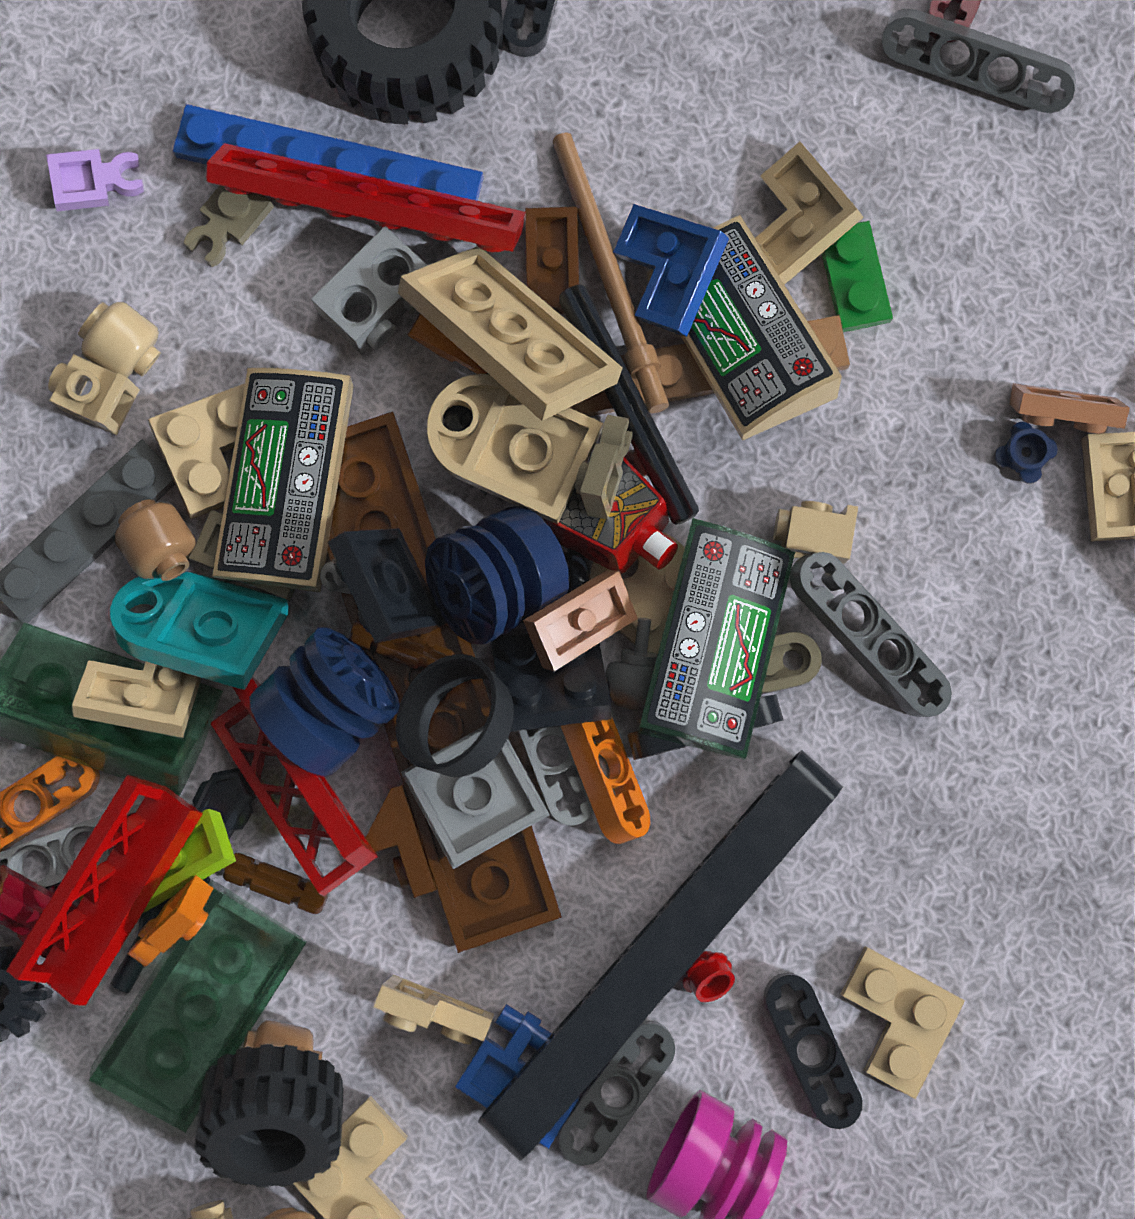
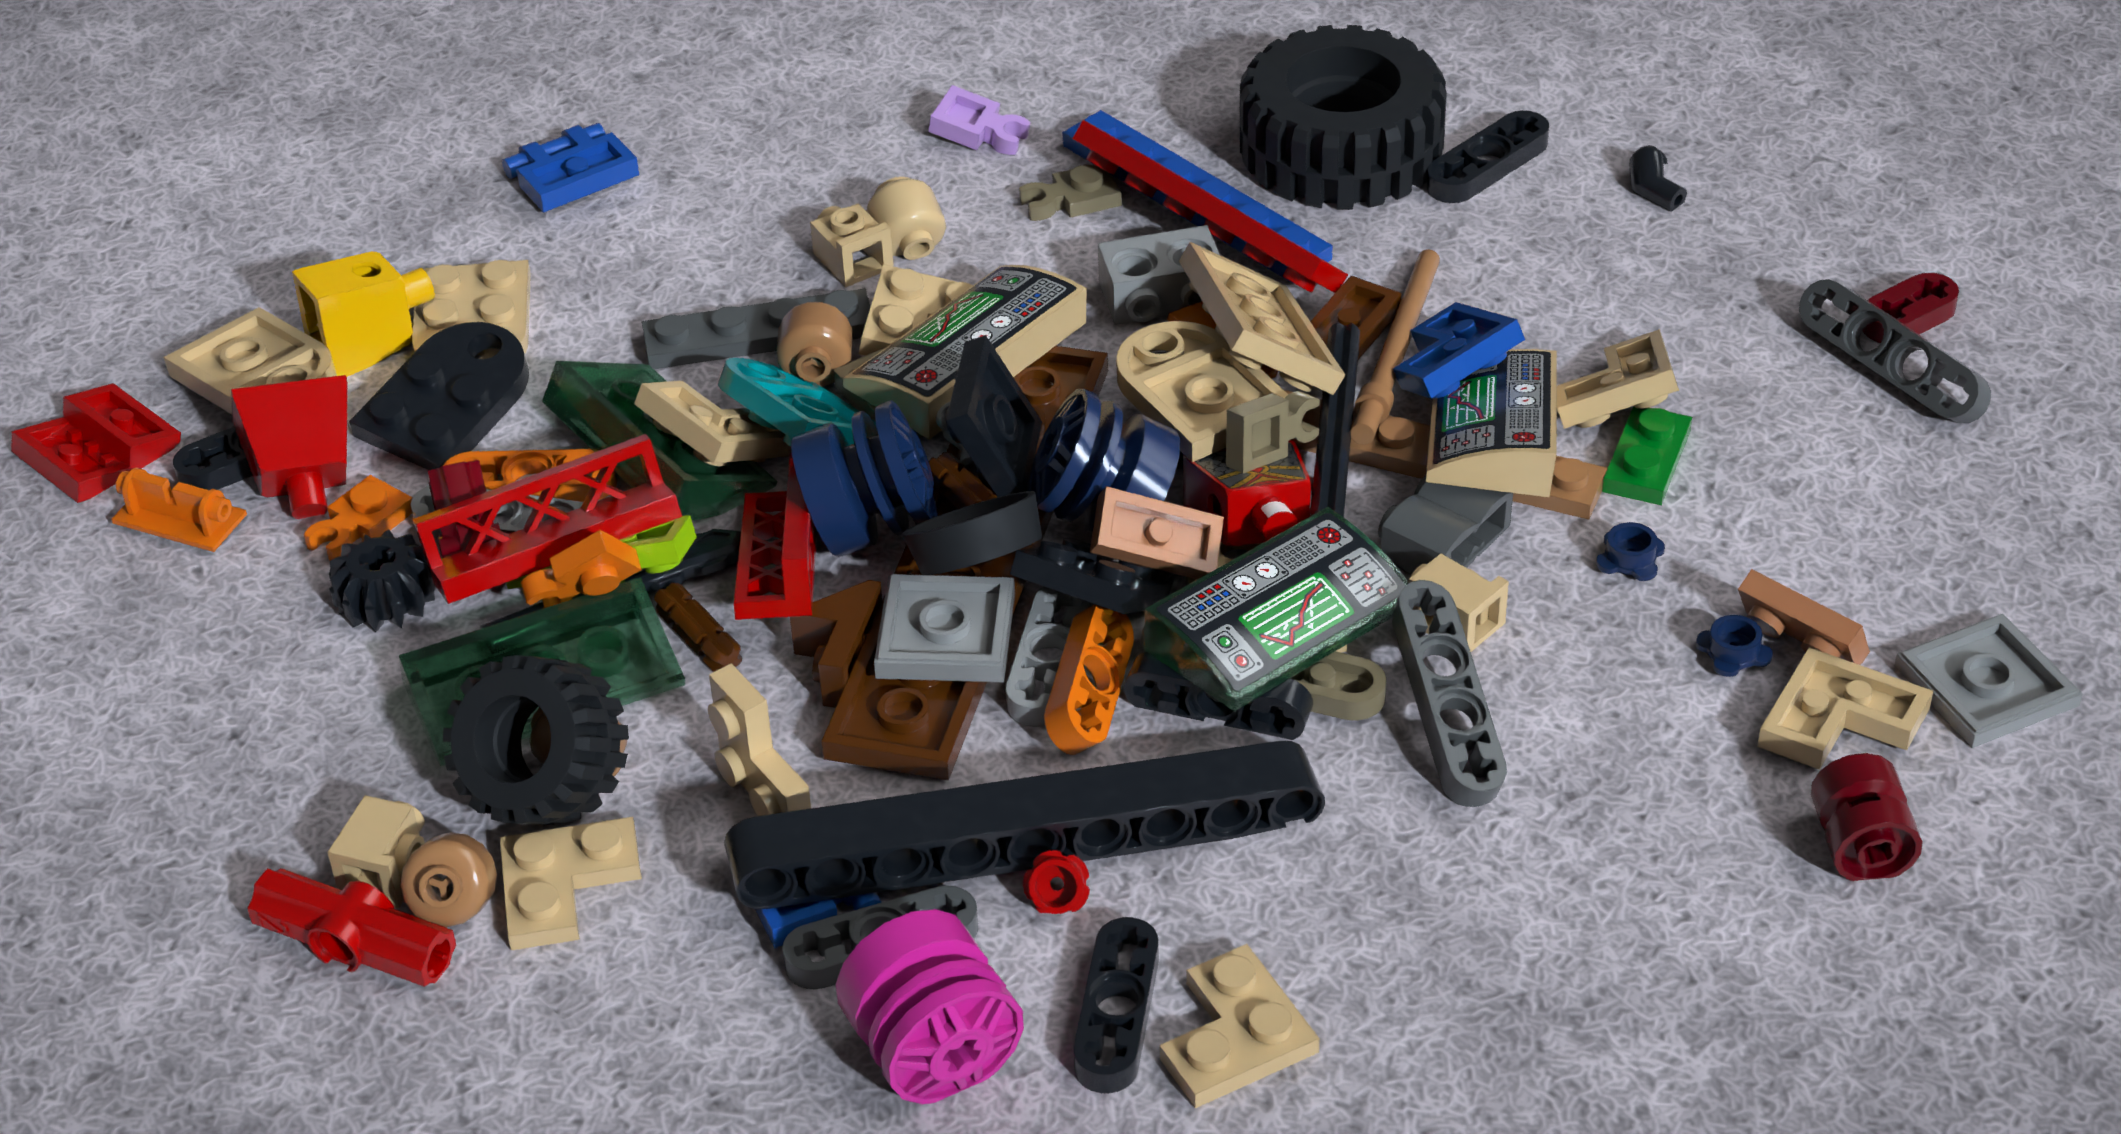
camera: 35 degrees right, 40 degrees down
none -> dark grey brick [1378,475,1513,574]
none -> dark blue plate [1596,522,1665,581]

